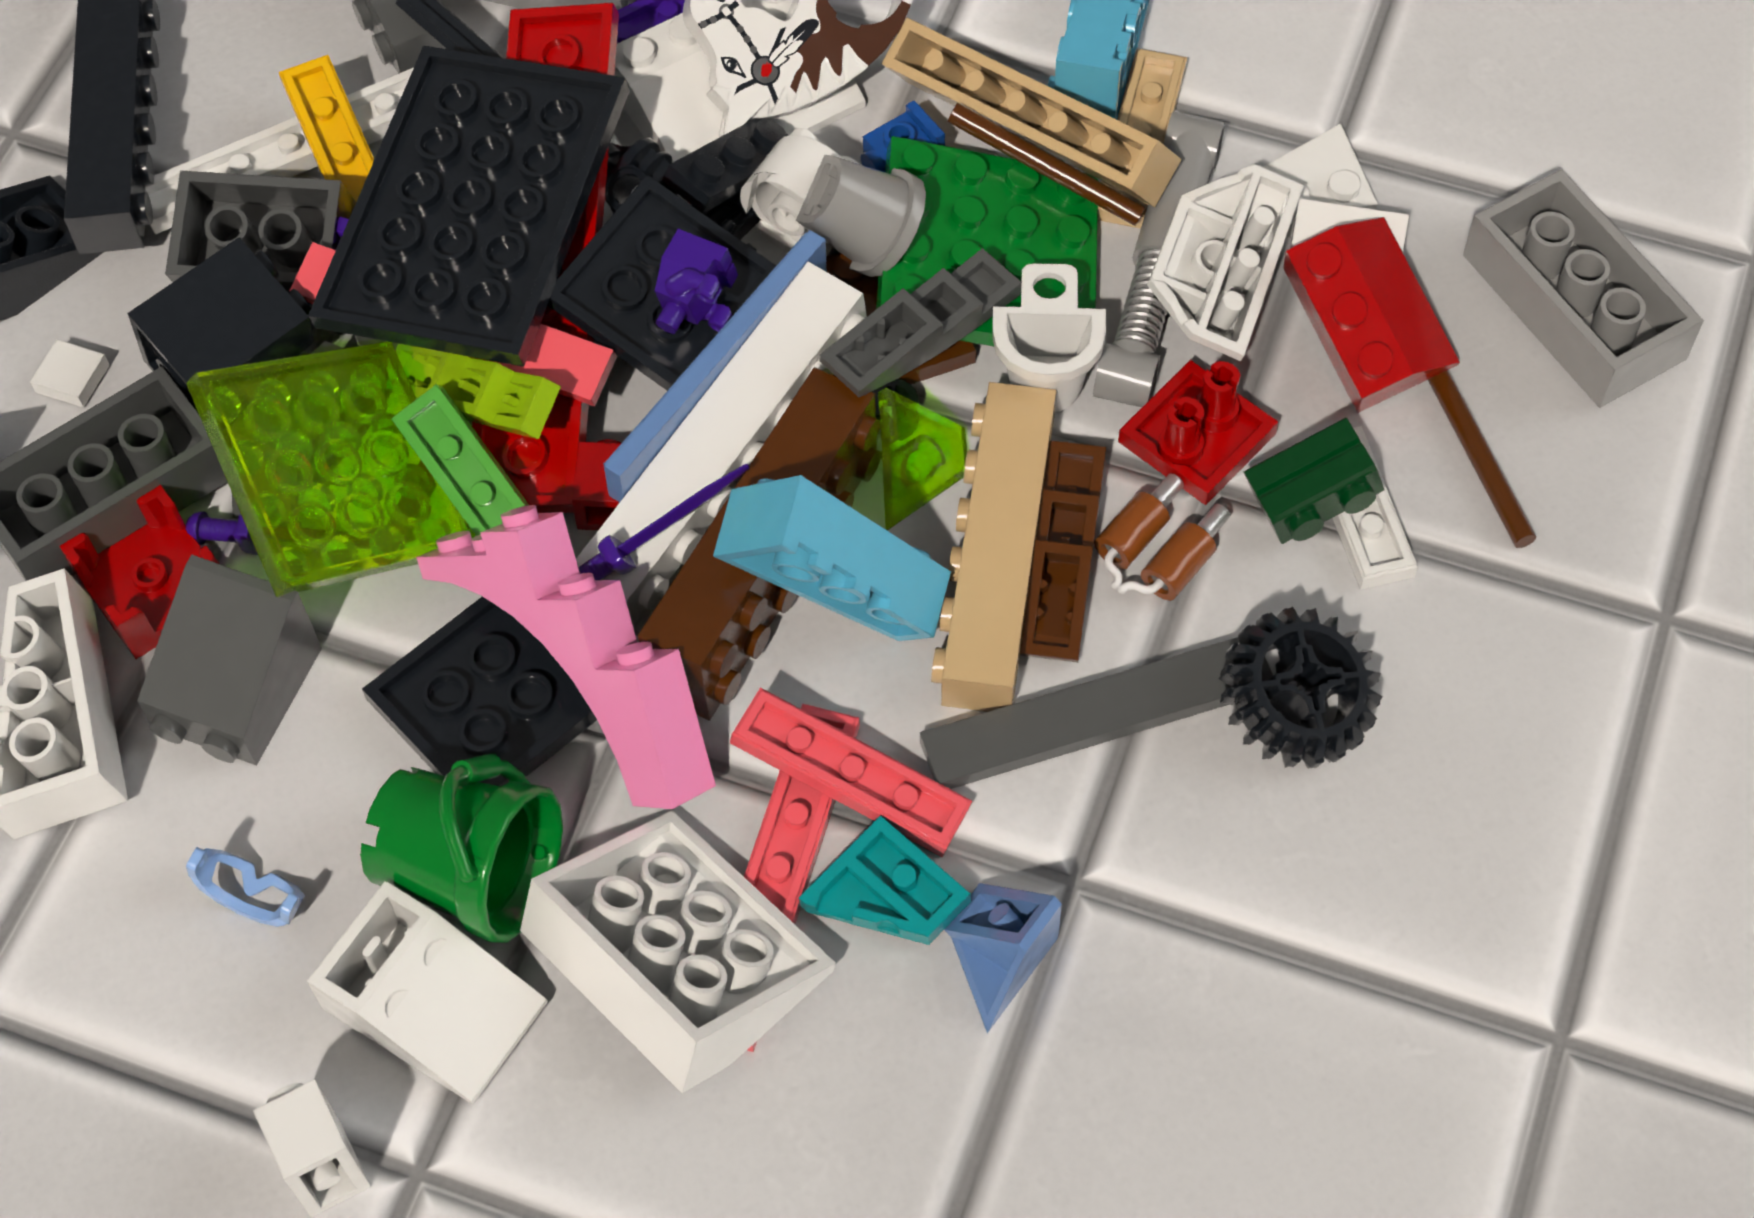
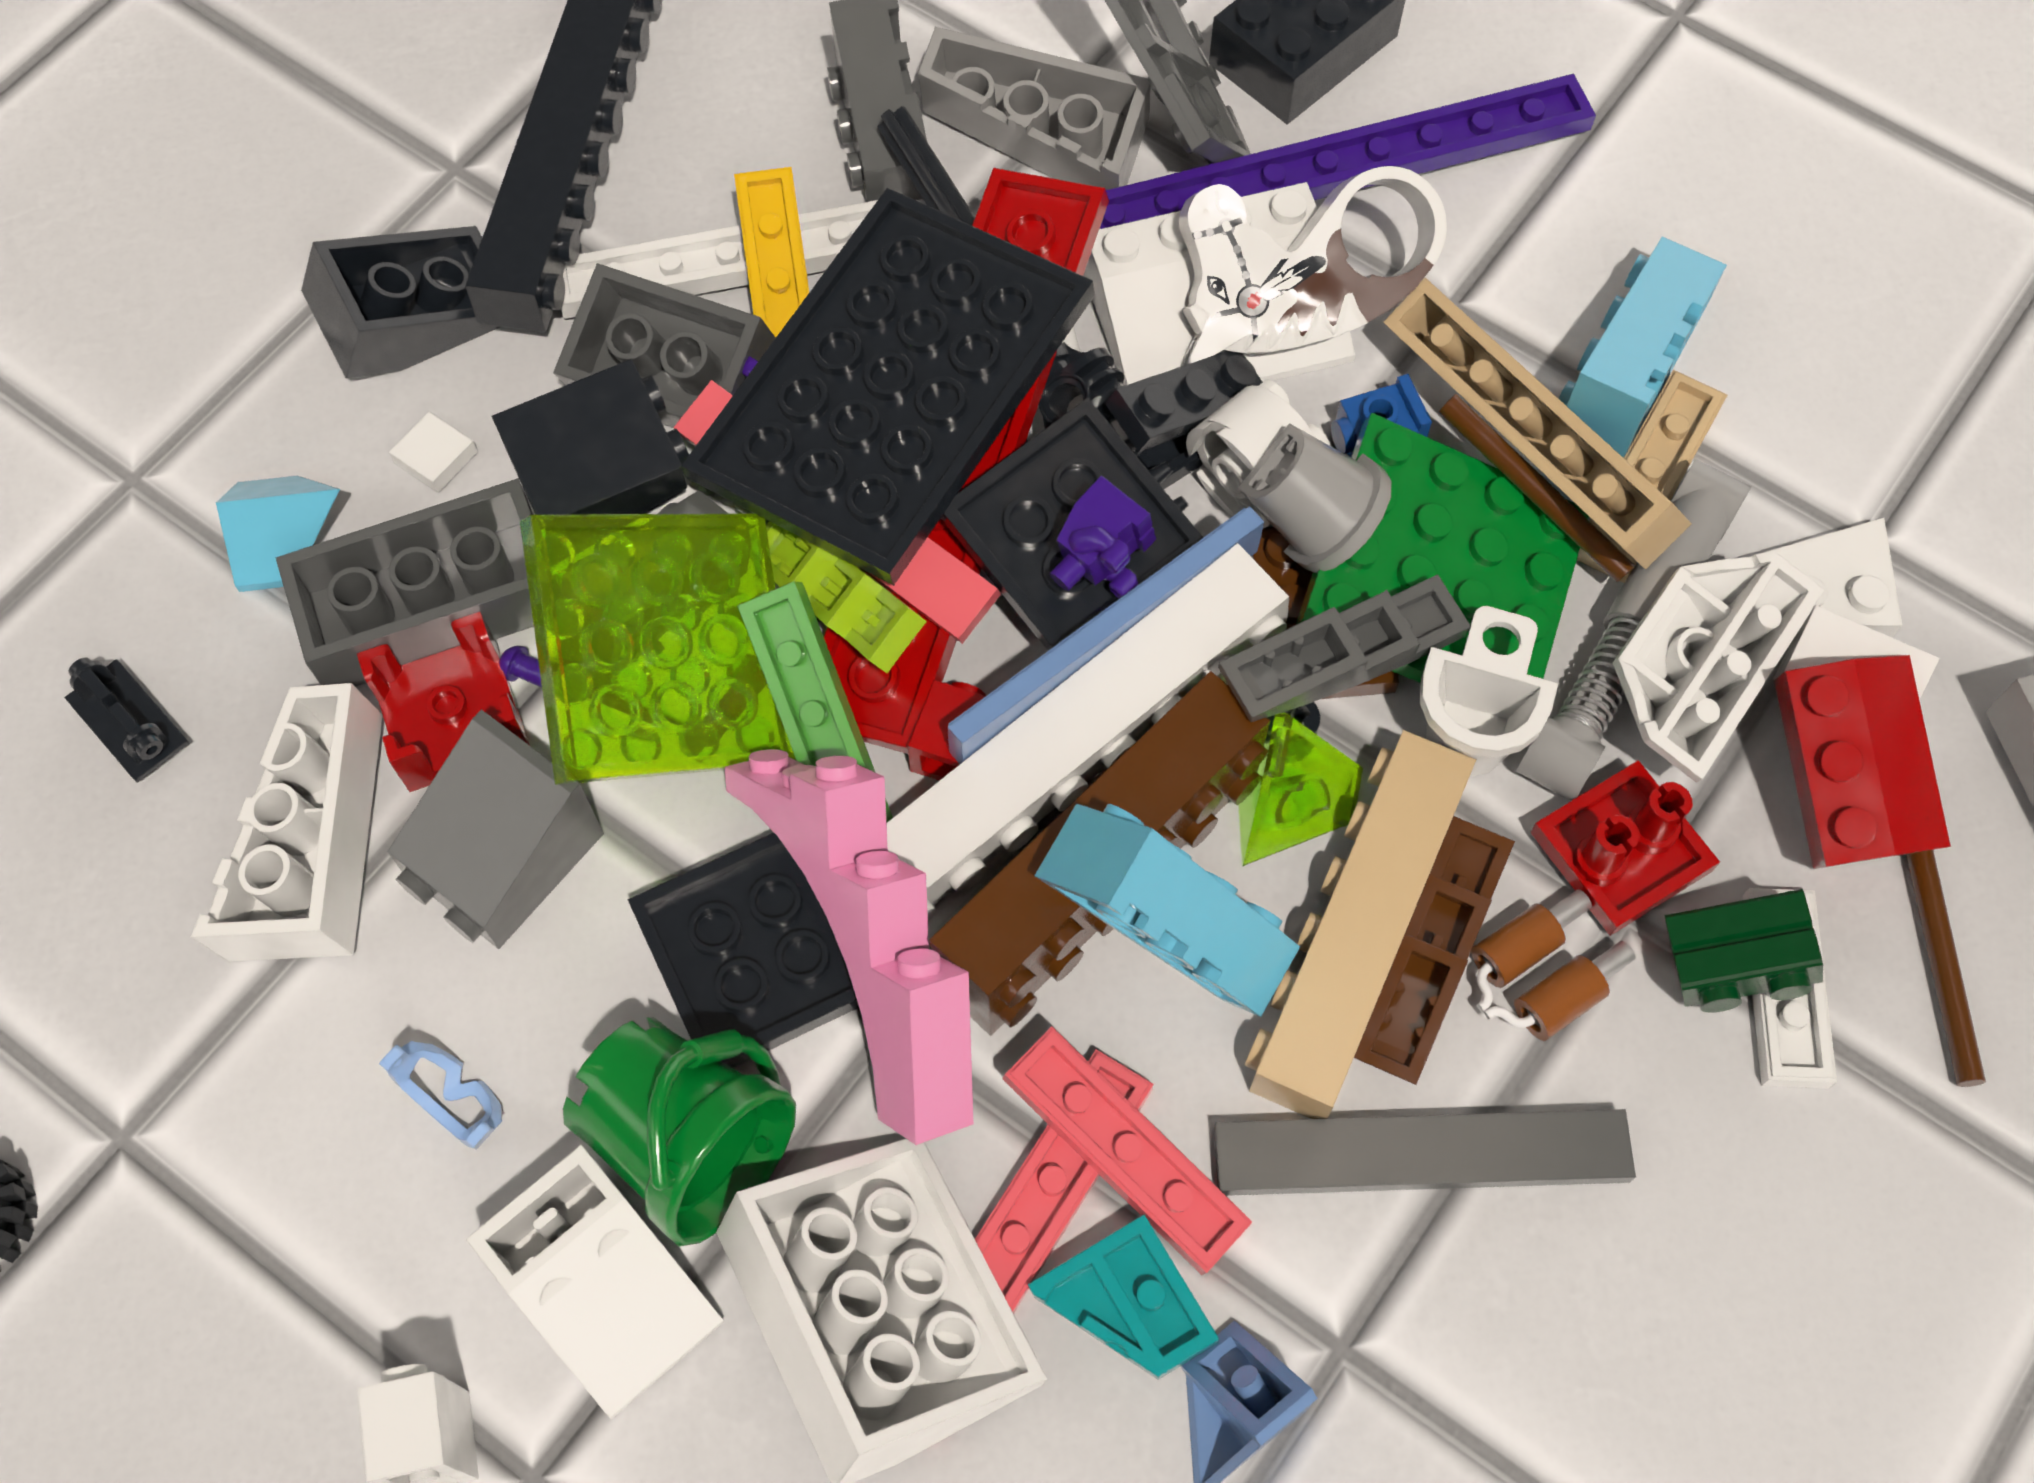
camera: 15 degrees right, 5 degrees up
dark purple sword [578,464,749,580] -> none
black gear [1219,606,1383,769] -> none

